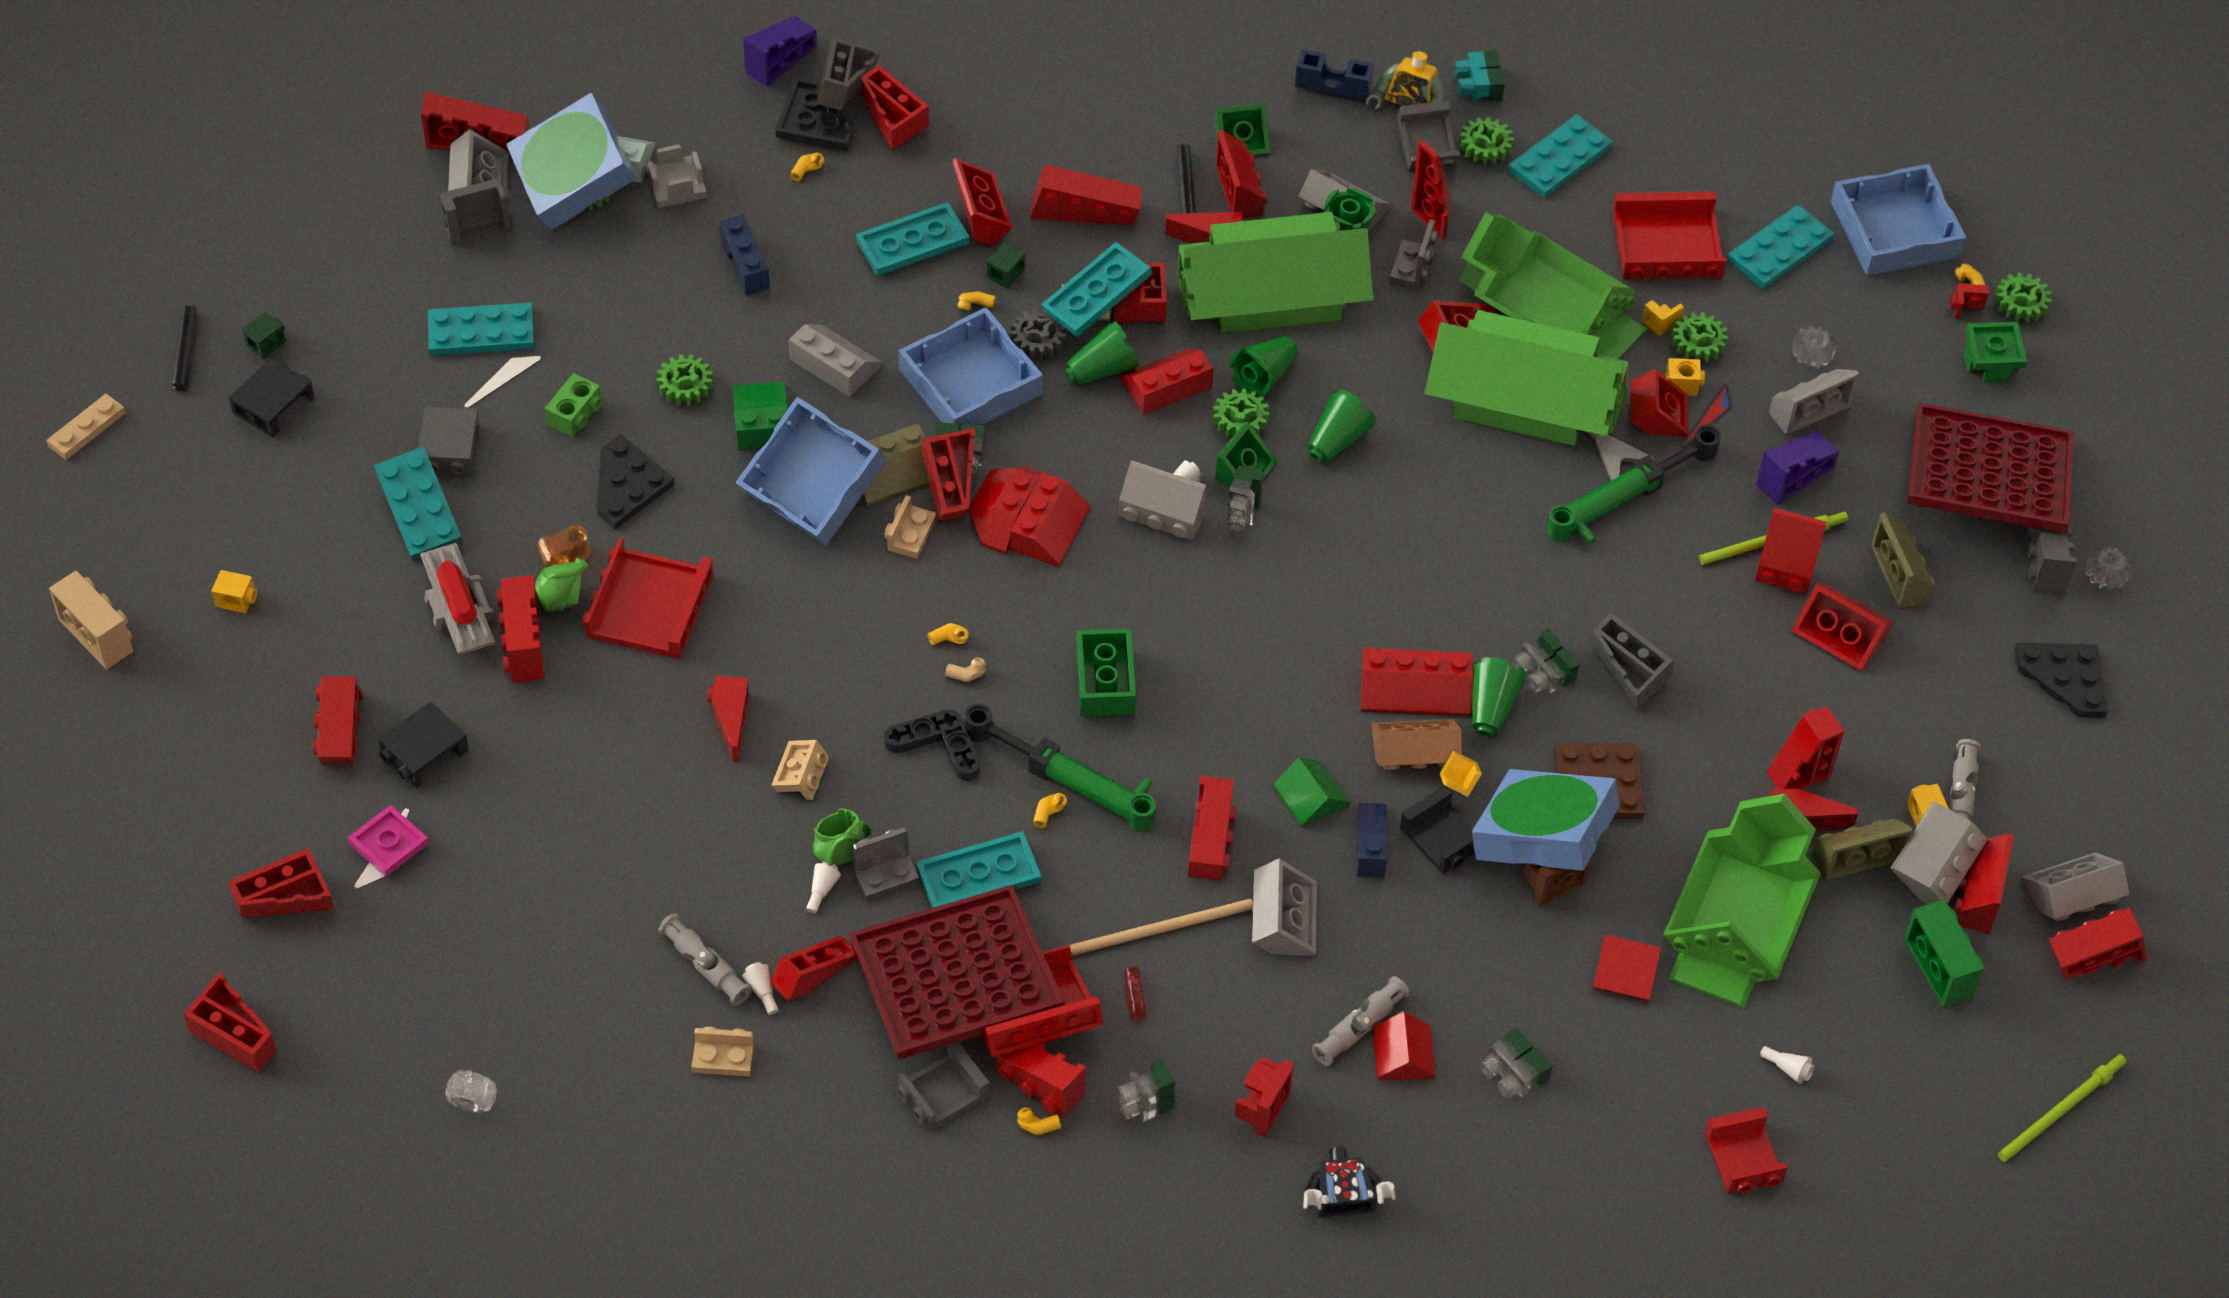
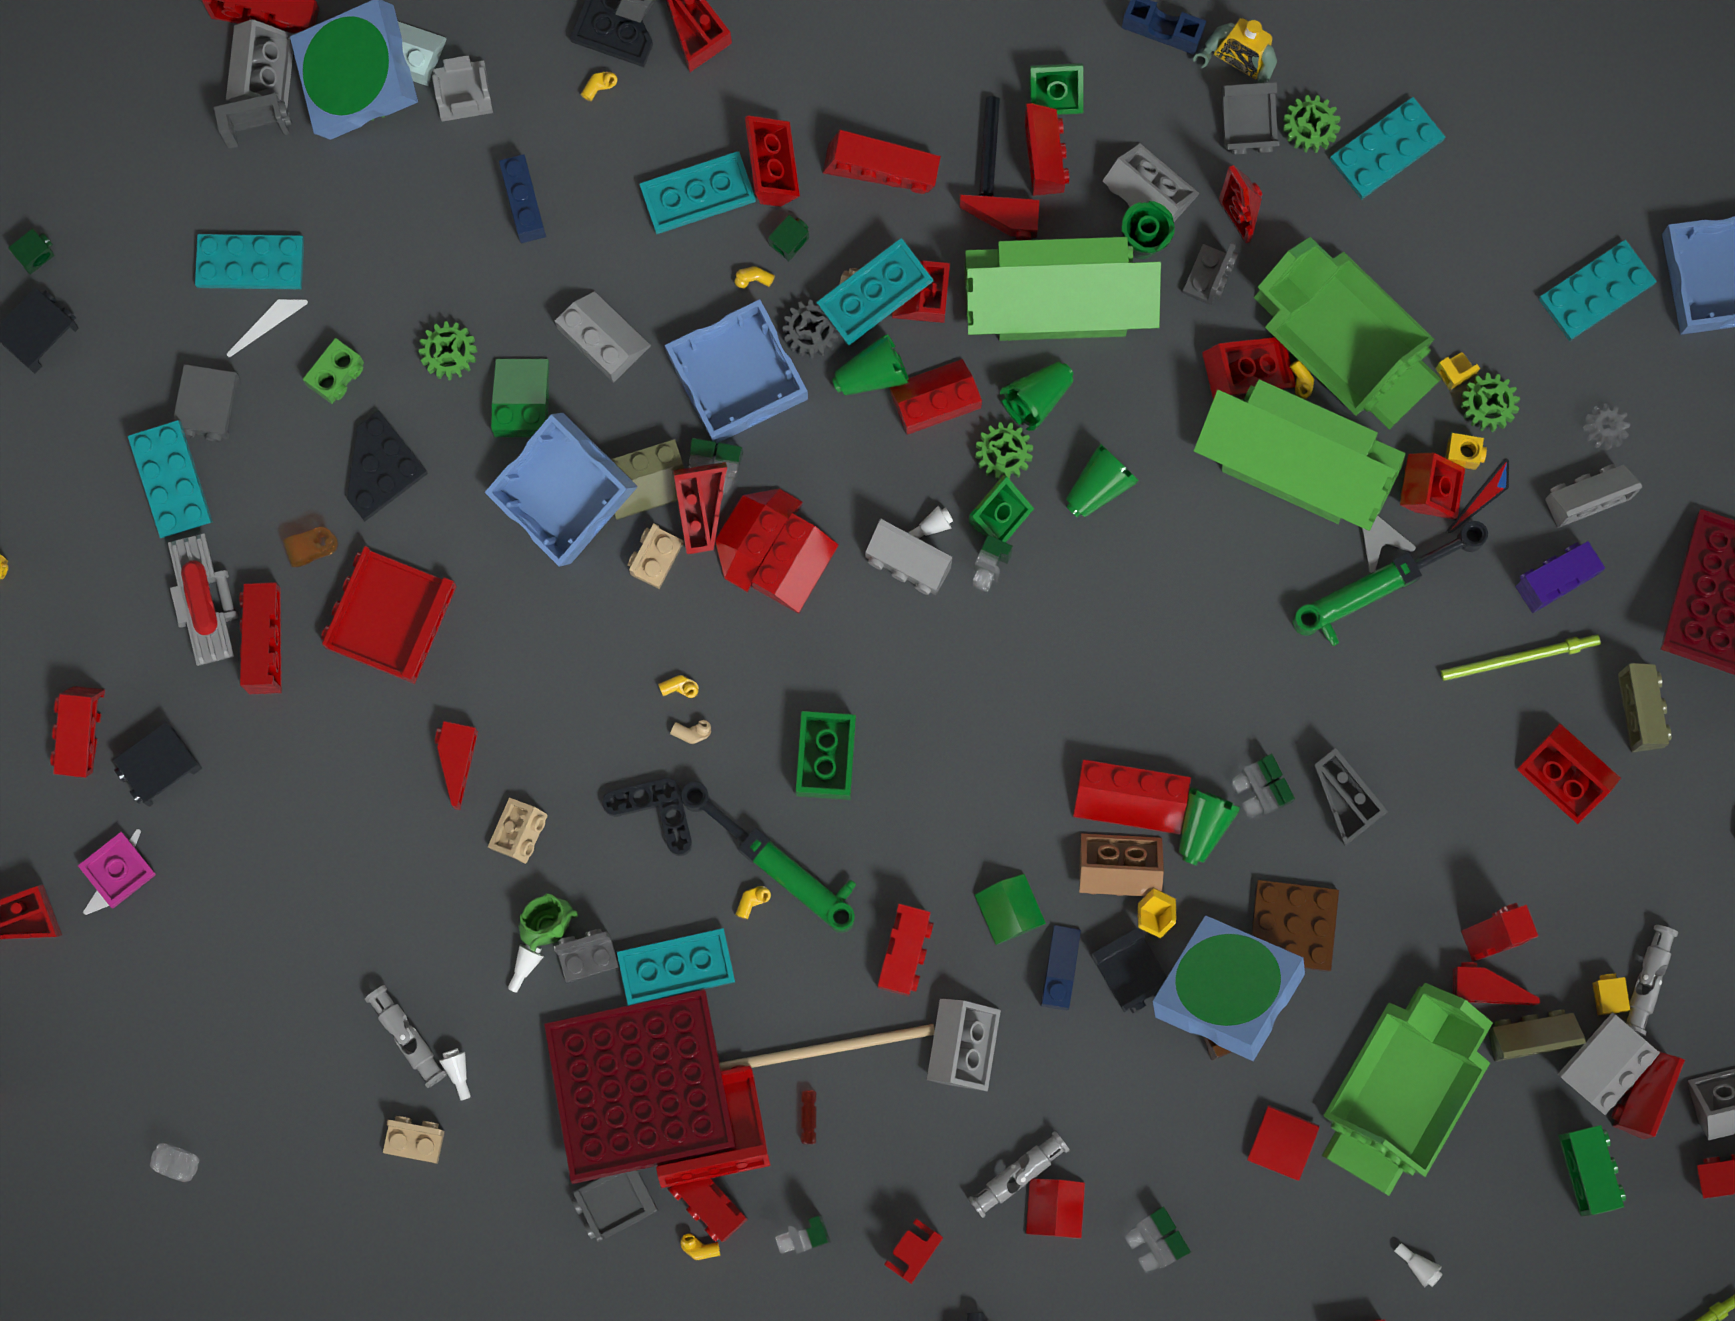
camera: 10 degrees right, 25 degrees up
bright green helmet [535,557,588,613] -> none
red slope [770,935,857,1001] -> none
teal hips [1454,50,1505,102] -> none
red panel [1612,192,1727,280] -> none
red slope [1755,508,1827,594] -> none

